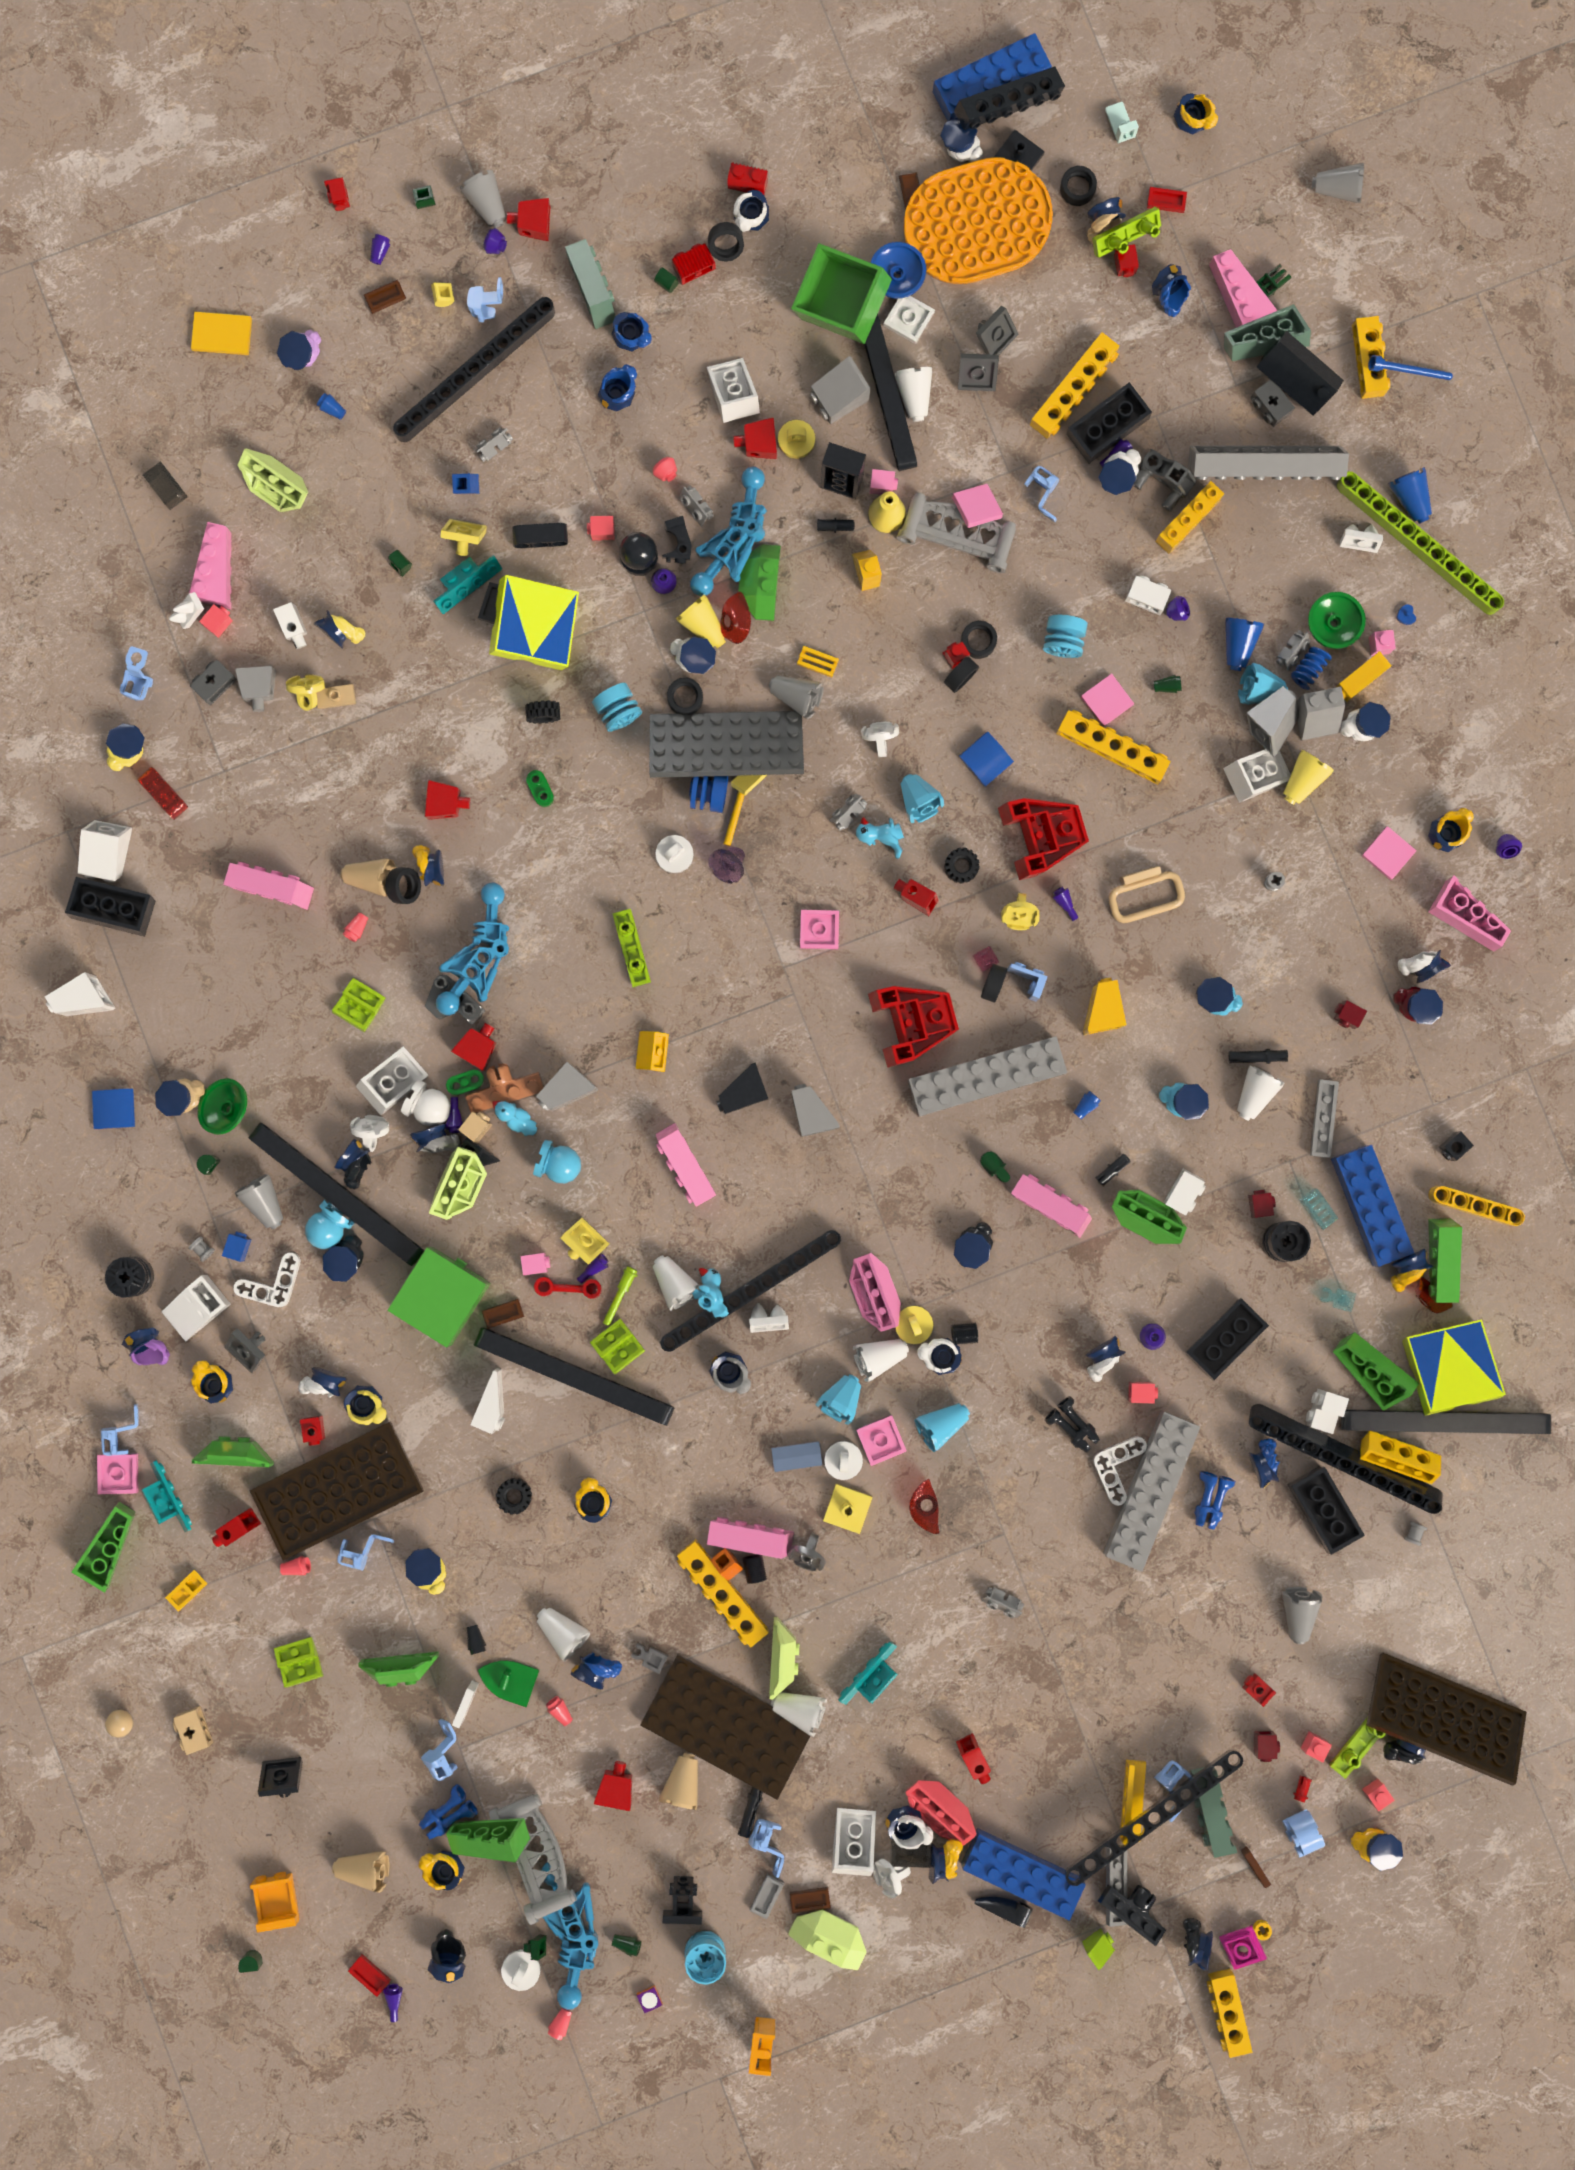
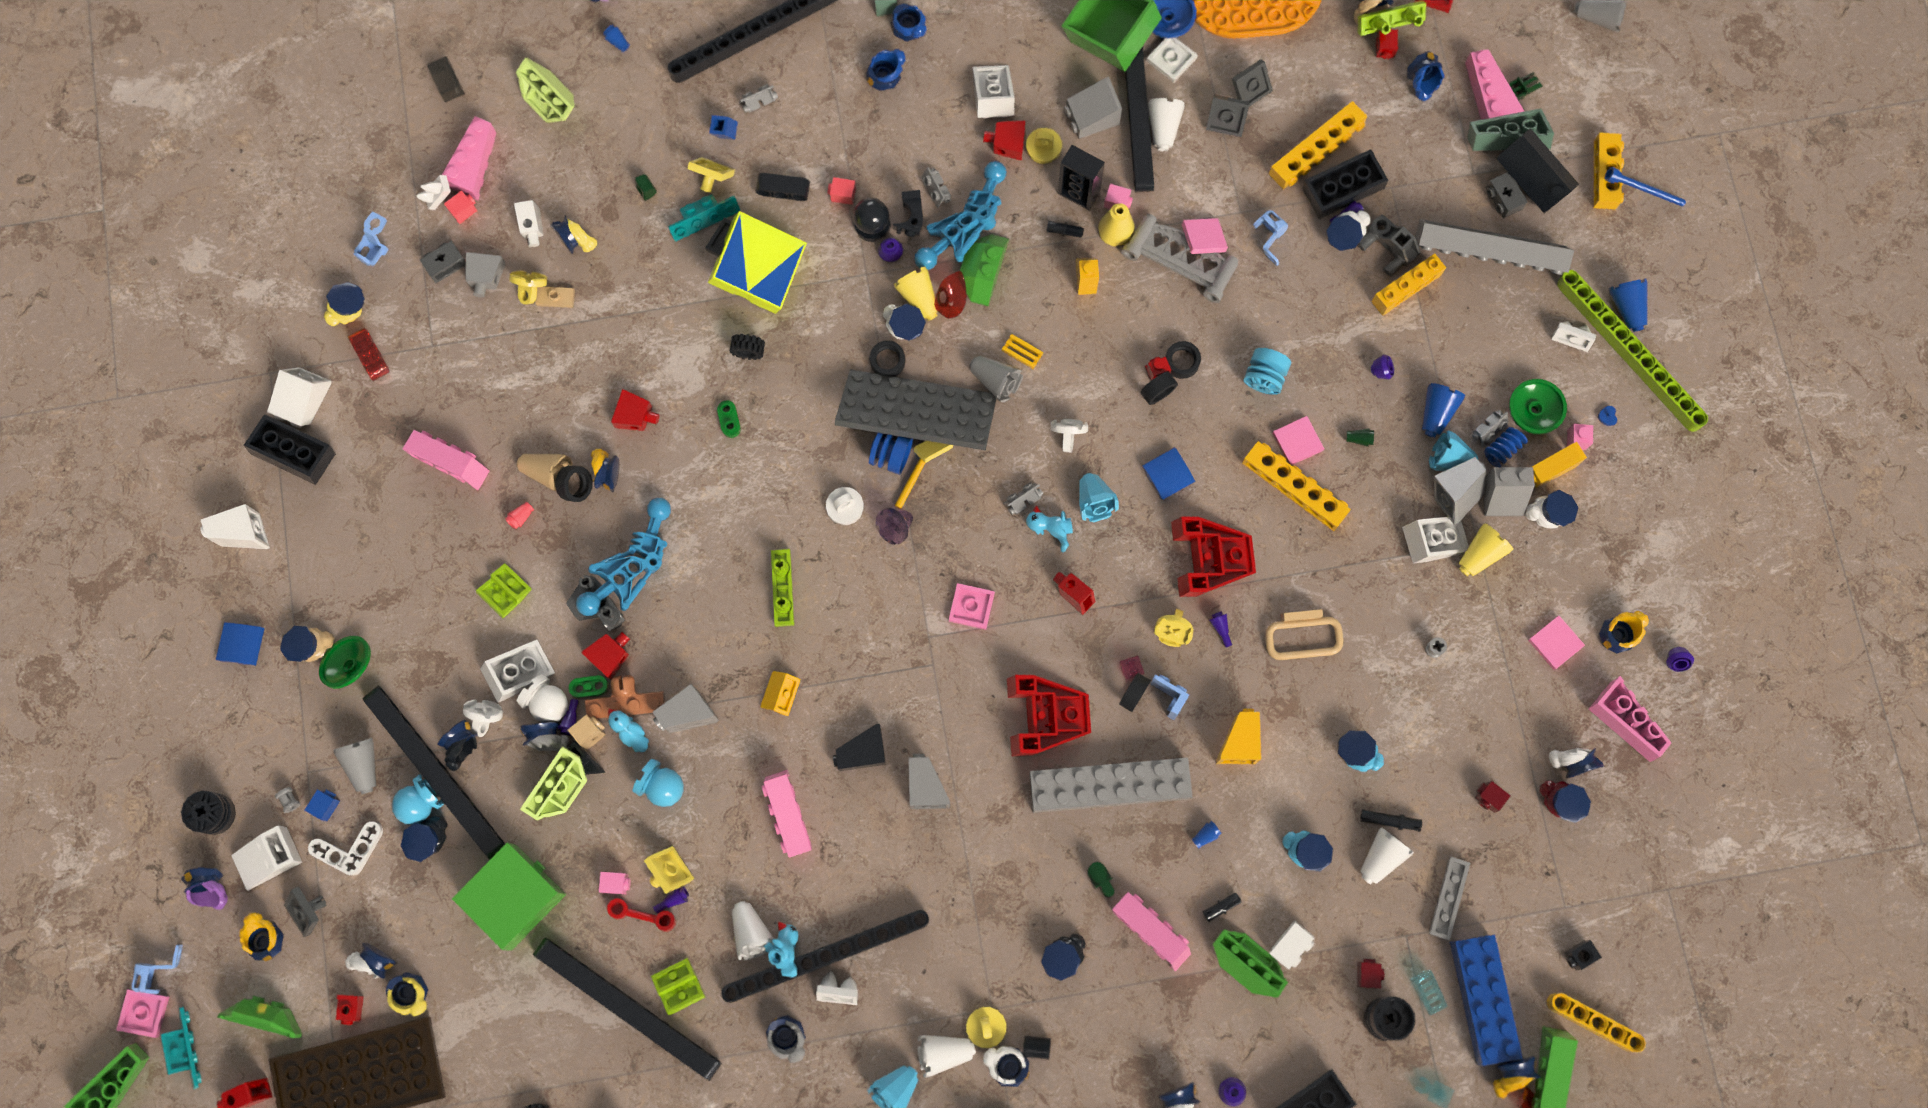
camera: 20 degrees right, 10 degrees down
dark green brick [197,1155,220,1175] -> none
white slope [471,1368,505,1434] -> none
reddish brown tile [482,1298,525,1329] -> none
medium azure wheel [592,683,642,732] -> none
lime pin [603,1266,638,1326] -> none
coral cone [653,457,677,482] -> none
bright pink wedge [849,1253,901,1332] -> none
black tyre [944,847,980,884] -> none
white brick [1125,576,1171,615] -> none

